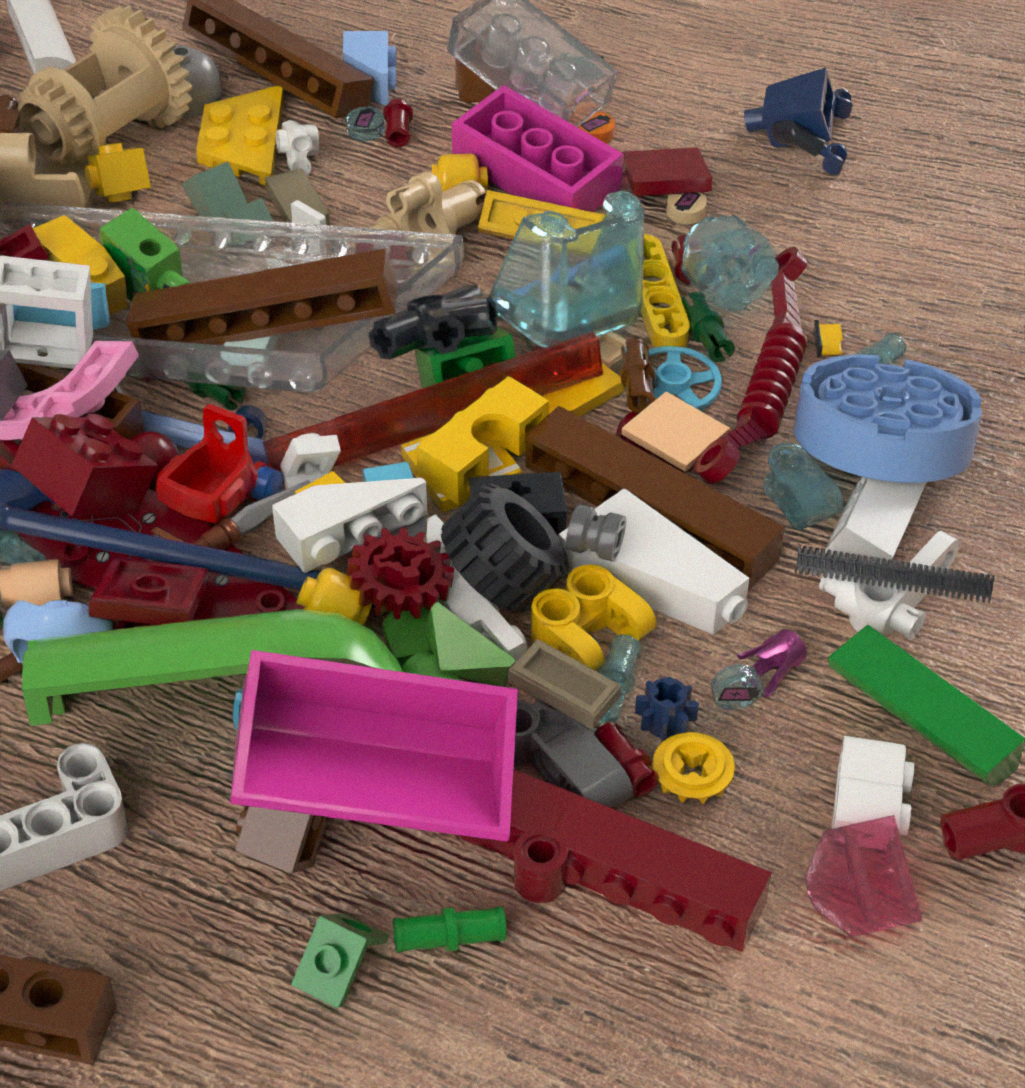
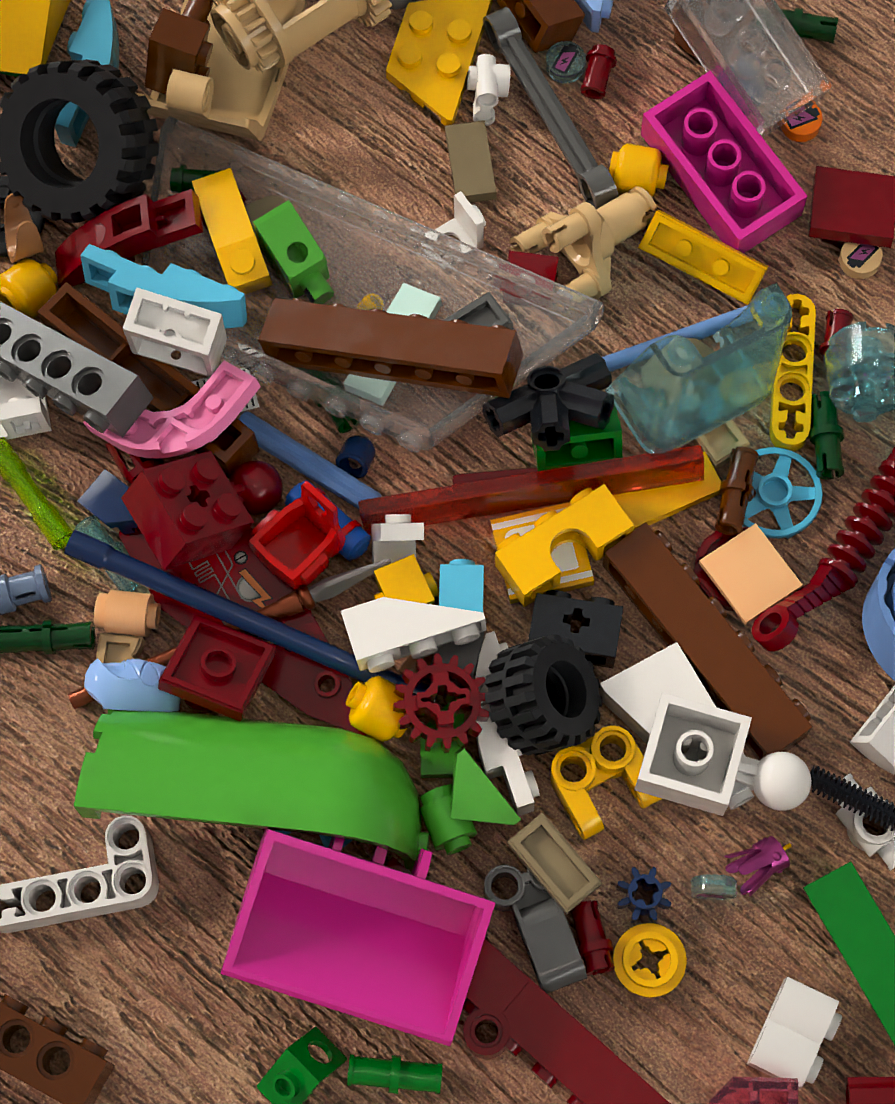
camera: 20 degrees right, 25 degrees up
yellow brick [85,142,151,202] -> none
sand green brick [182,162,276,244] -> none
dark grey wheel [566,504,627,562] -> none
clear light blue axle [597,635,641,724] -> none
clear light blue piece [763,442,843,530] -> none
none -> dark grey piece [483,7,618,209]
none -> white brick [635,692,812,816]

